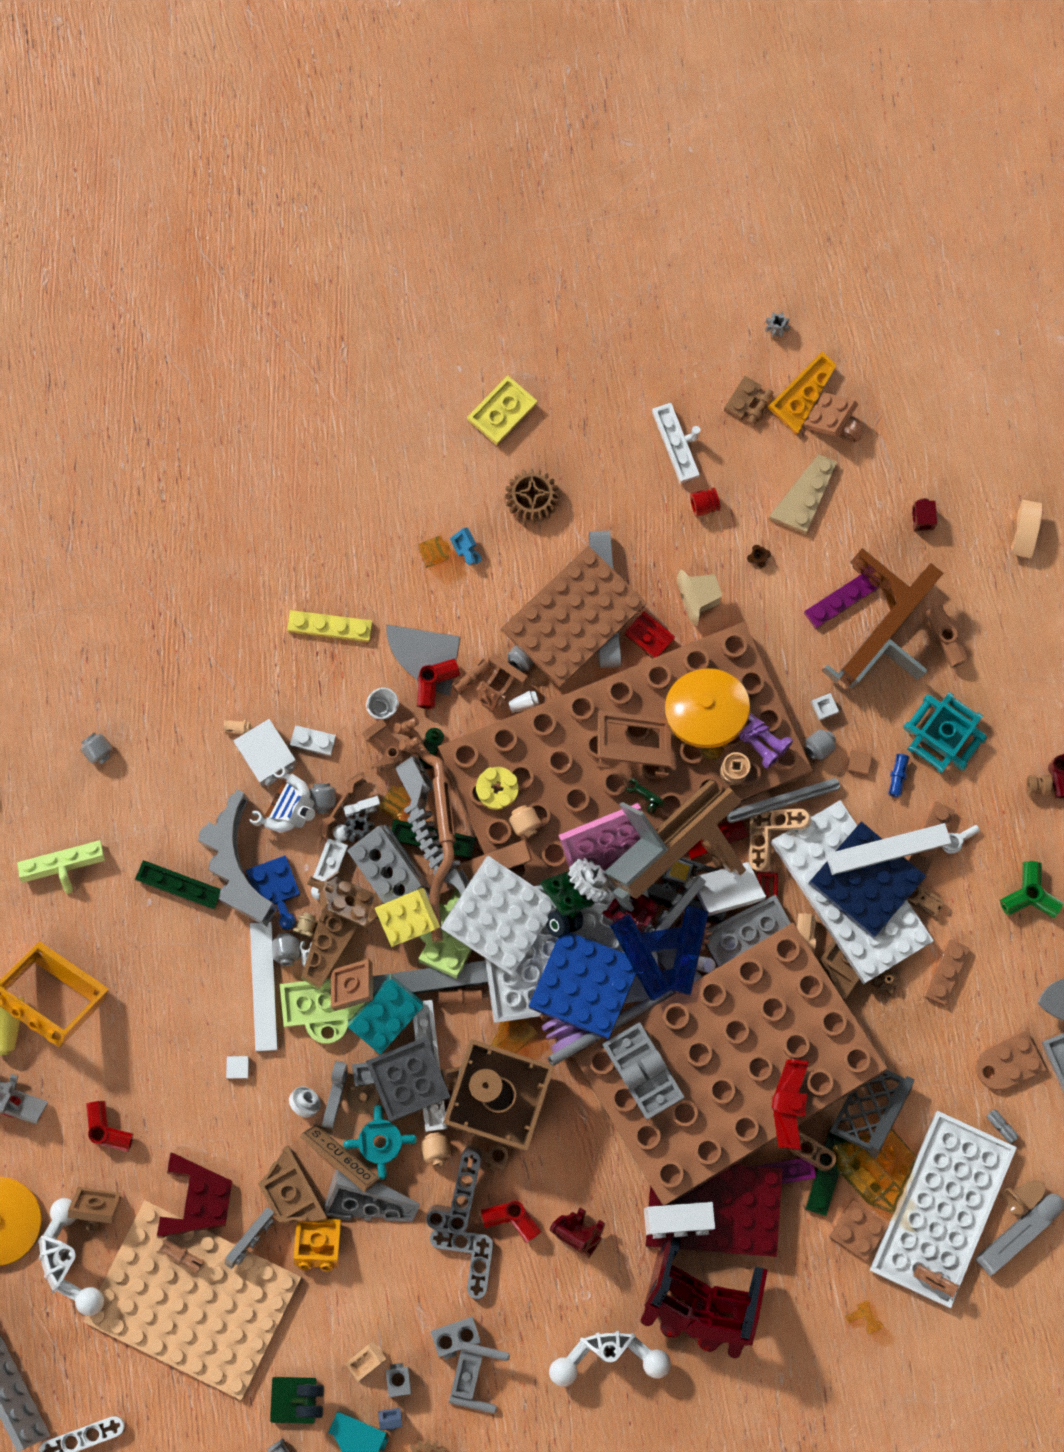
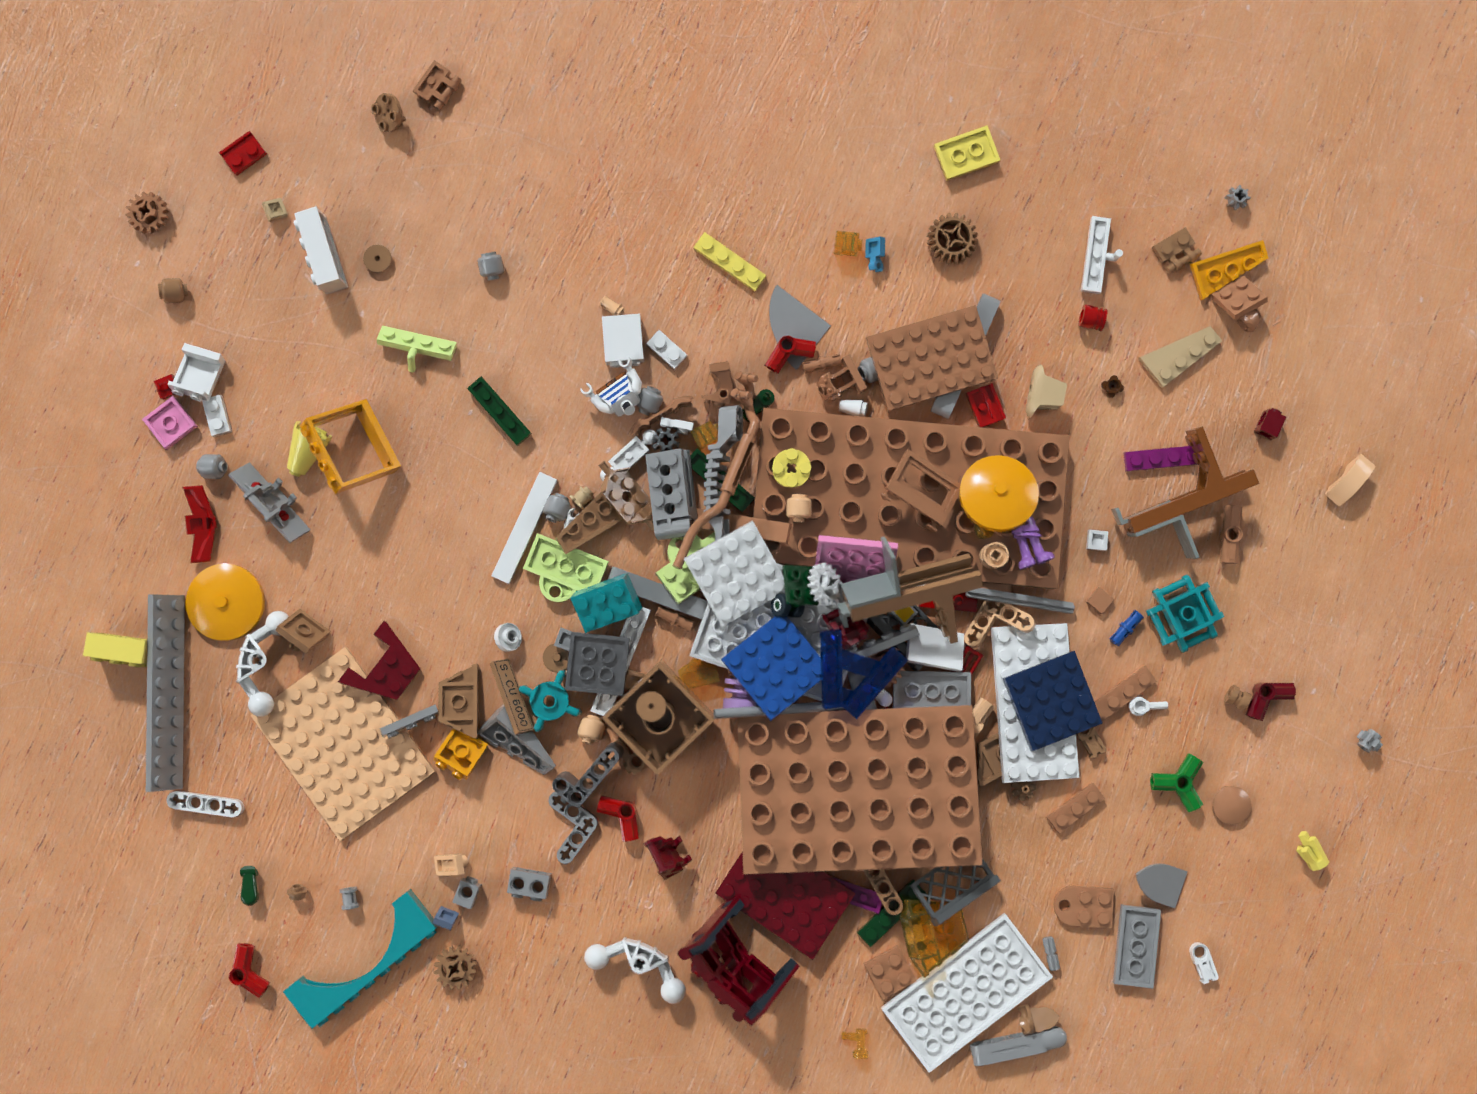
camera: 30 degrees right, 10 degrees up
red piece [86,1101,134,1152] -> none
nougat pin [158,1239,204,1273] -> none
light grey arch [198,789,277,927] -> none
white tile [226,1056,249,1079] -> none
blue plate [246,855,300,930] -> none
dark green plate [270,1377,324,1424] -> none
light grey beam [322,1061,348,1129] -> none
nougat plate [331,959,373,1011] -> none
white hair [366,687,399,721] -> none
light yellow plate [375,888,440,947] -> none
light grey plate [449,1342,510,1414] -> none
light grey plate [602,1022,685,1121] -> none
dark green piece [625,778,664,814] -> none
white brick [644,1202,715,1239] -> none
red plate [771,1059,809,1150] -> none
light grey head [804,729,836,760] -> none
white tile [826,823,952,876] -> none
nougat pin [913,1264,959,1298] -> none

